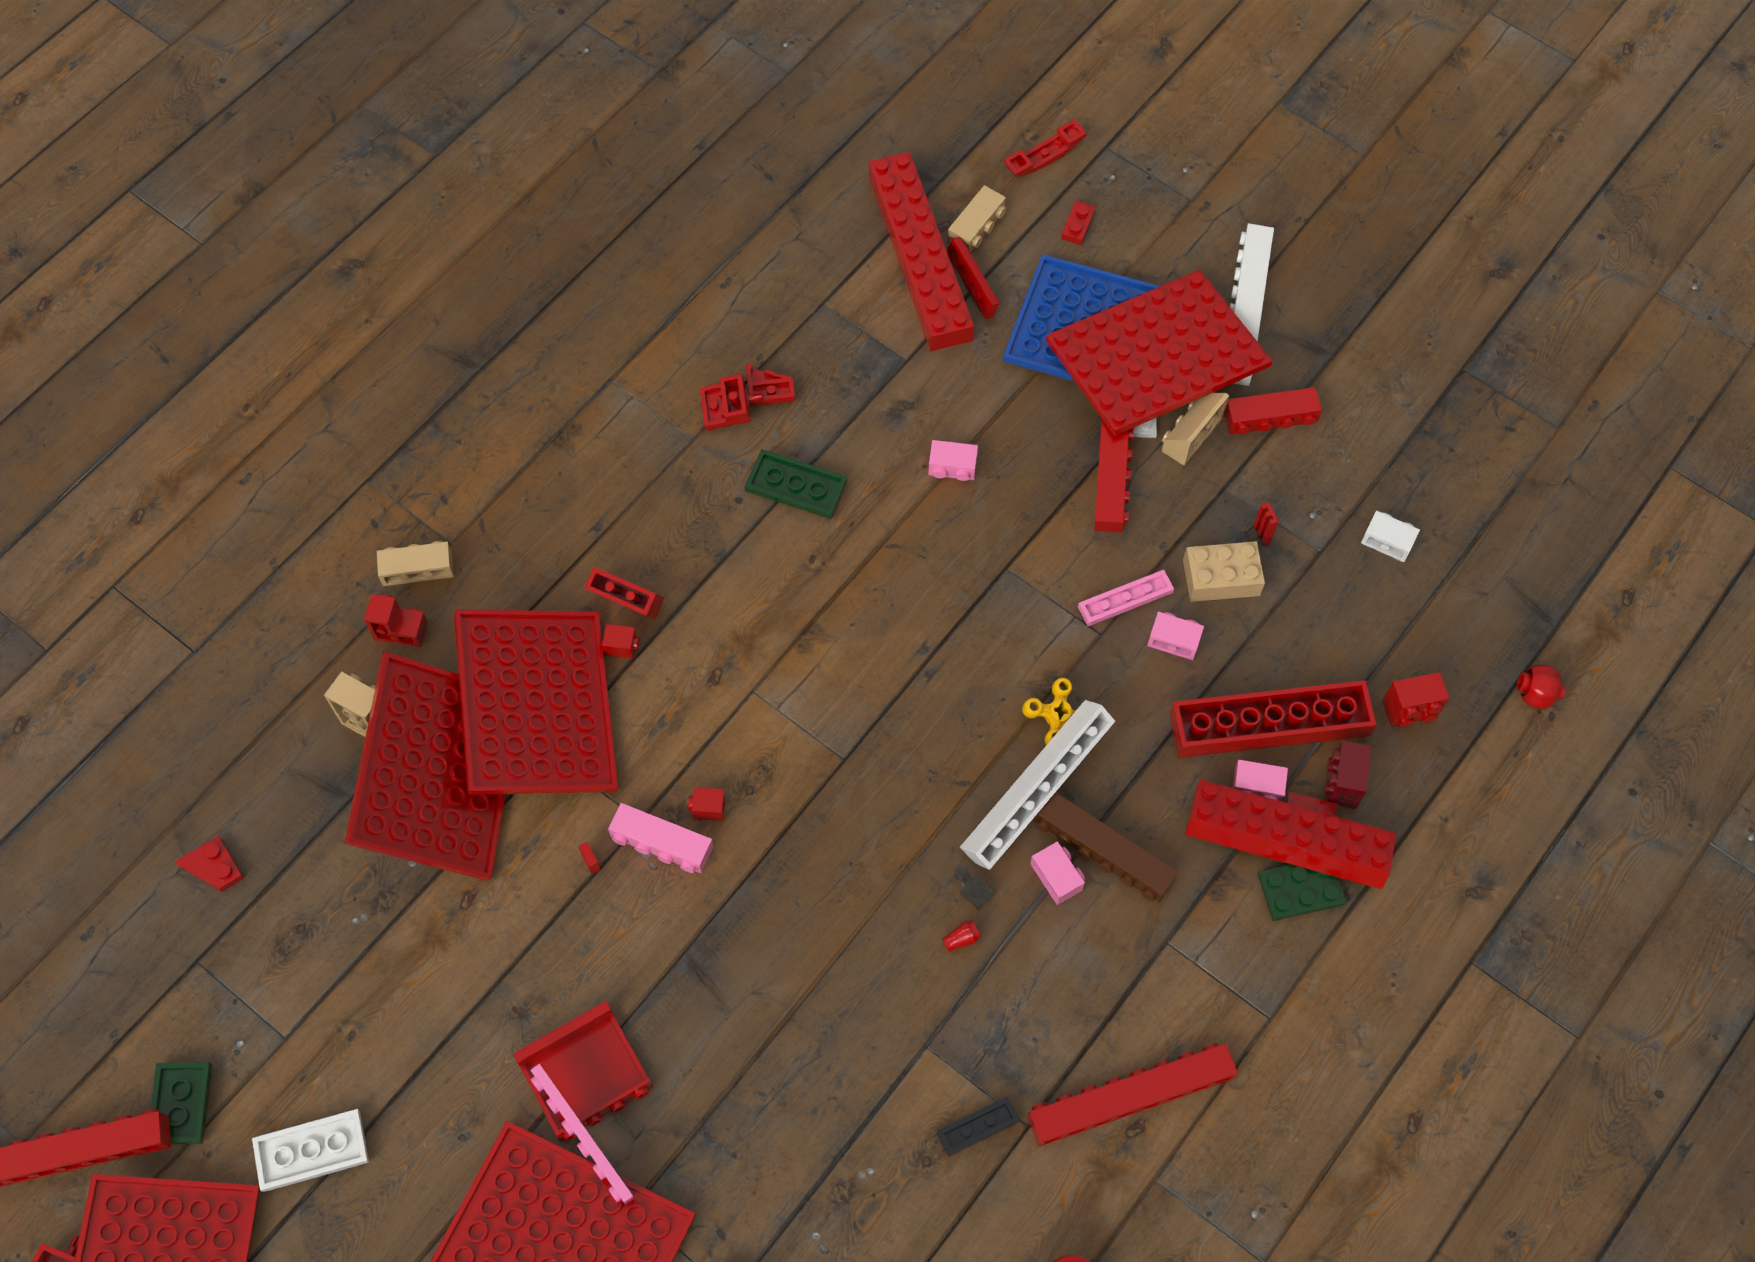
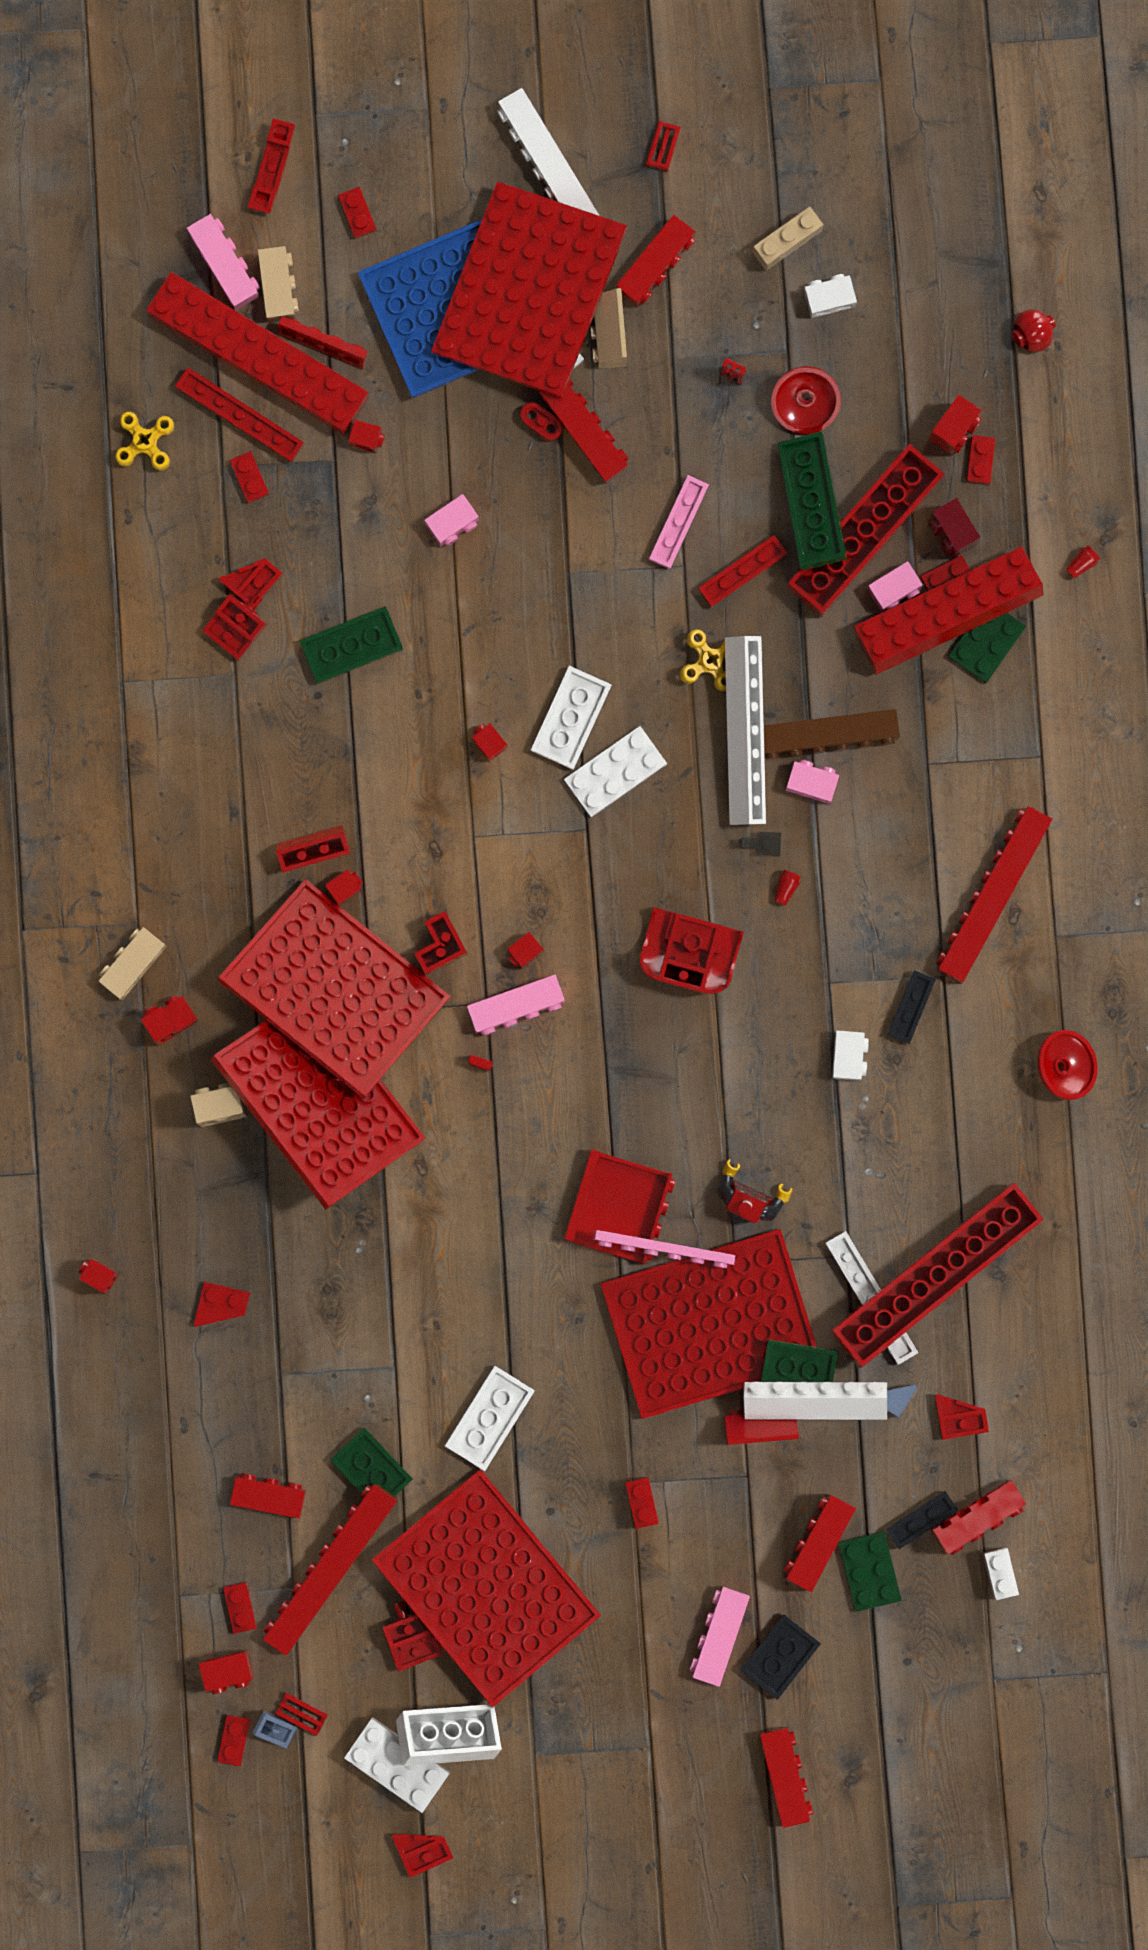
camera: 45 degrees left, 20 degrees up
bright pink brick [1147,612,1204,660] -> none
tan brick [1183,541,1265,602] -> none
none -> red brick [78,1259,120,1294]
none -> yellow gear [115,412,174,471]
none -> red plate [175,367,304,463]
none -> bright pink brick [187,214,260,311]
none -> red plate [230,451,269,504]
none -> red brick [230,1473,306,1519]
none -> red brick [348,419,385,453]
none -> red brick [414,911,467,976]
none -> red brick [472,723,508,762]
none -> red plate [521,403,562,441]
none -> white plate [531,666,612,770]
none -> white plate [564,726,667,818]
none -> red piece [640,907,744,994]
none -> red tile [646,121,681,172]
none -> red plate [698,535,788,608]
none -> torso [718,1159,792,1224]
none -> tan brick [753,207,823,271]
none -> red dish [771,366,841,434]
none -> dark green plate [778,431,847,571]
none -> white brick [832,1031,869,1081]
none -> red plate [967,435,996,485]
none -> red cone [1066,545,1101,579]

